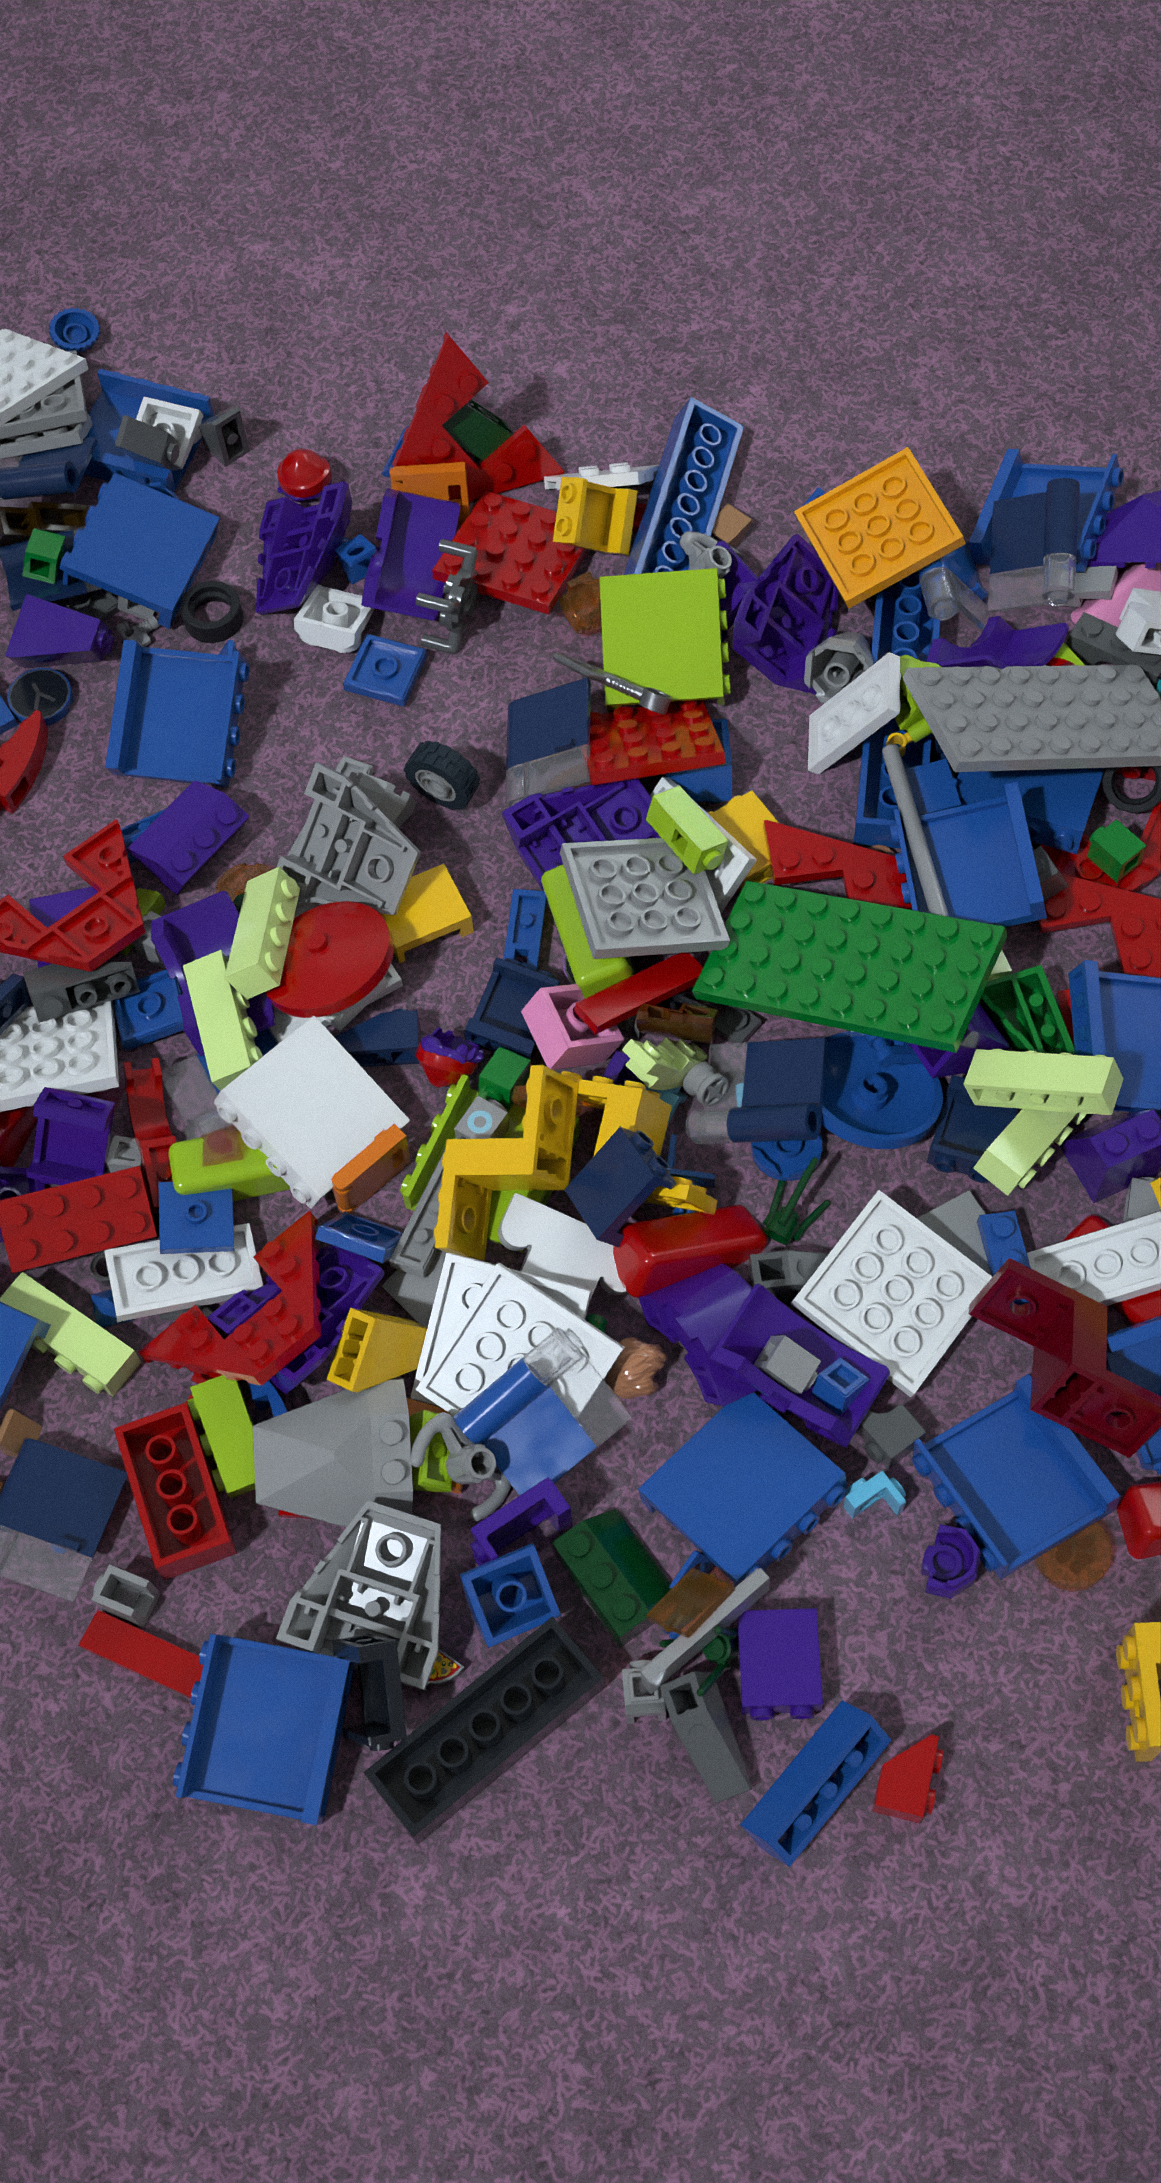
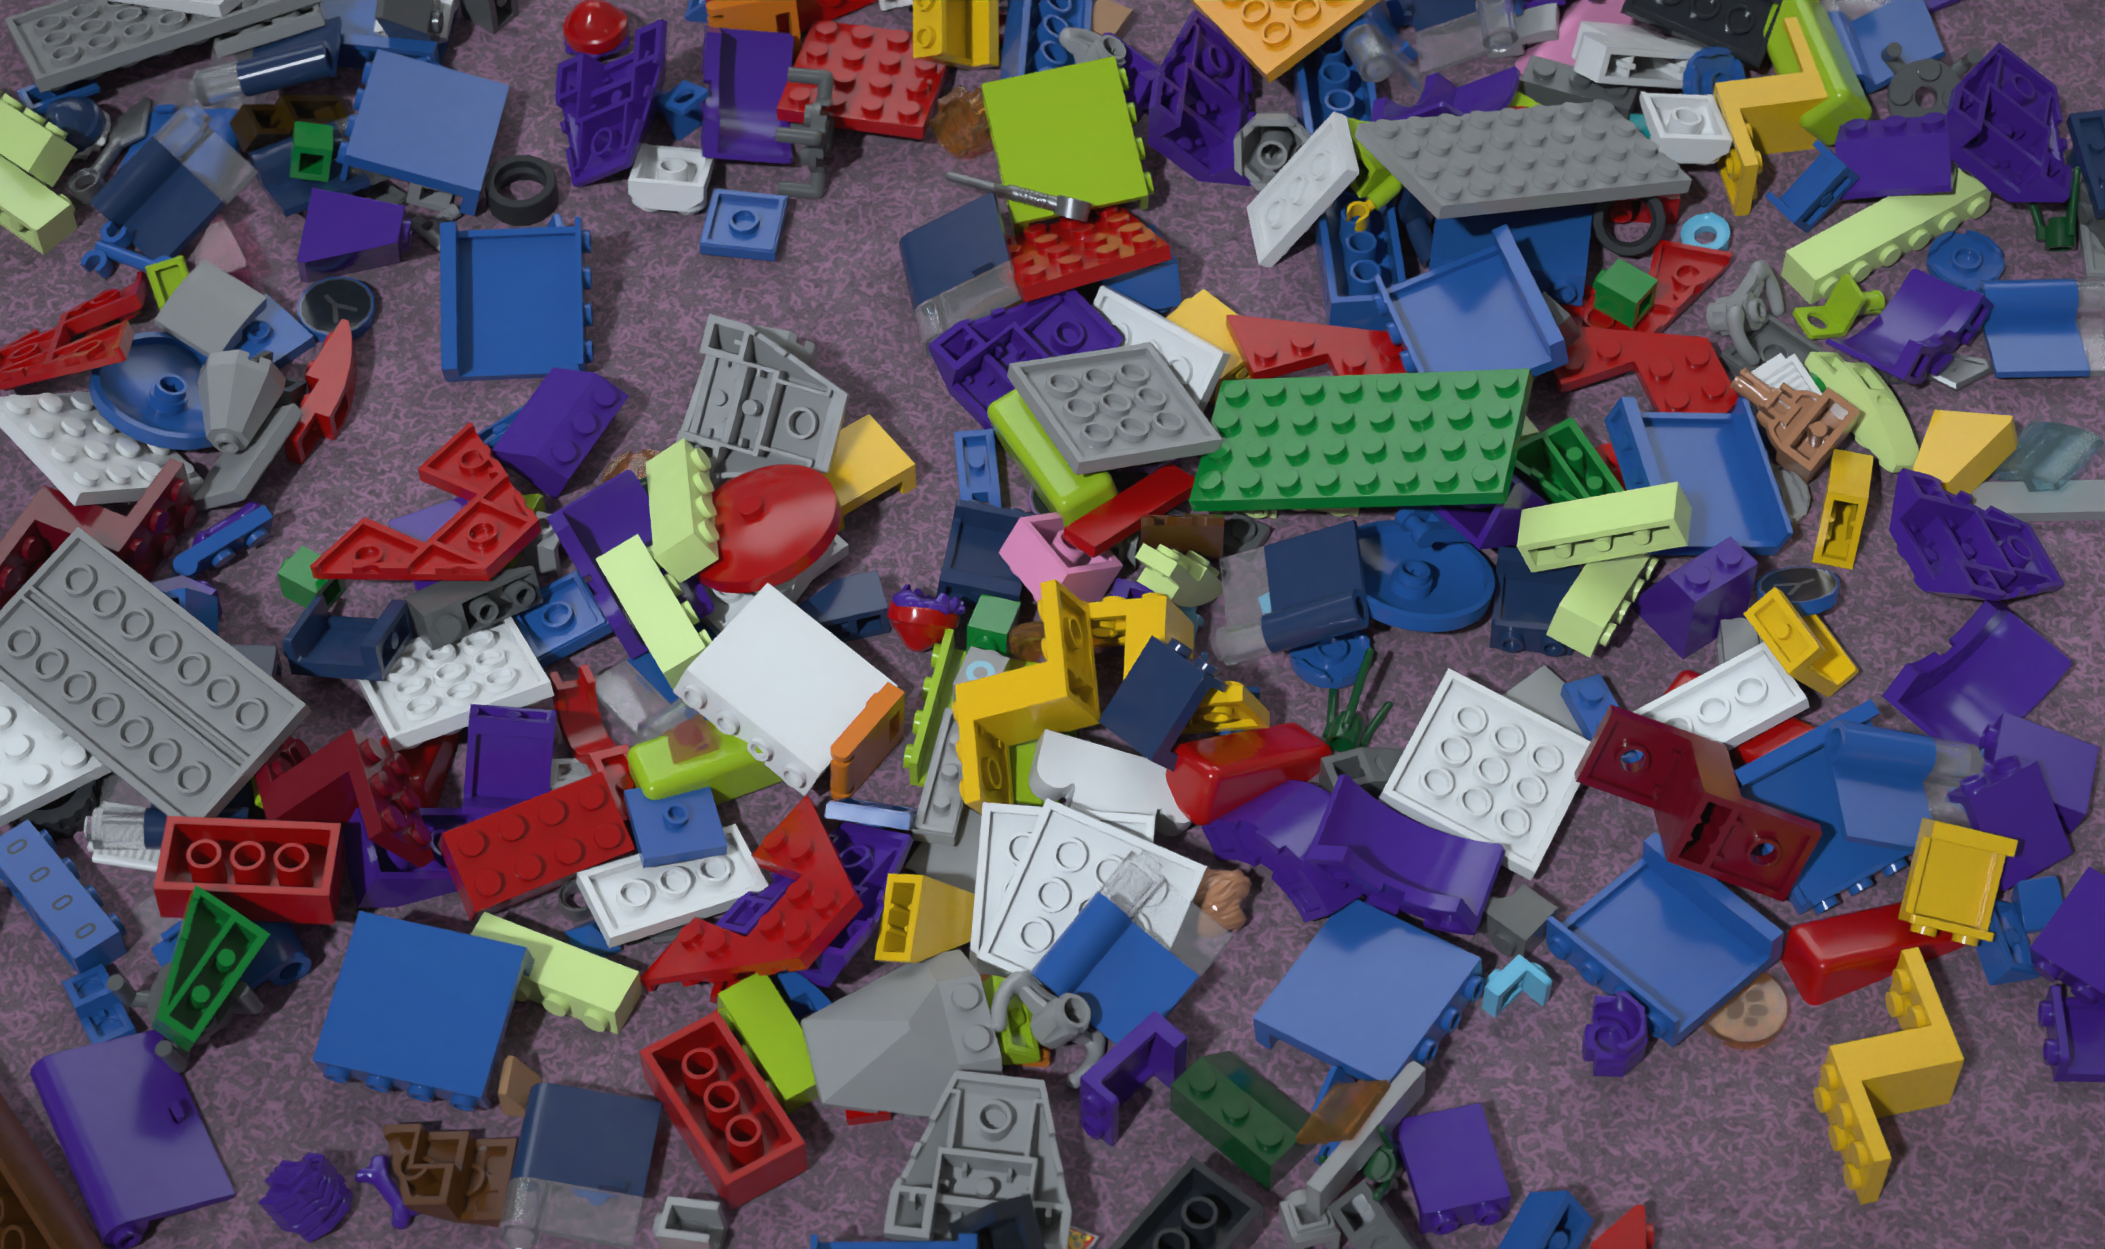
camera: 15 degrees left, 10 degrees down
black wheel [404,741,481,810] -> none
blue slope [460,1543,561,1648] -> none
lime brick [645,785,729,875] -> none
light grey wheel [683,1062,728,1107] -> none
light grey brick [753,1335,821,1393] -> none
blue slope [812,1357,869,1415] -> none
light grey piece [882,744,949,917] -> none
blue piece [889,759,962,816] -> none

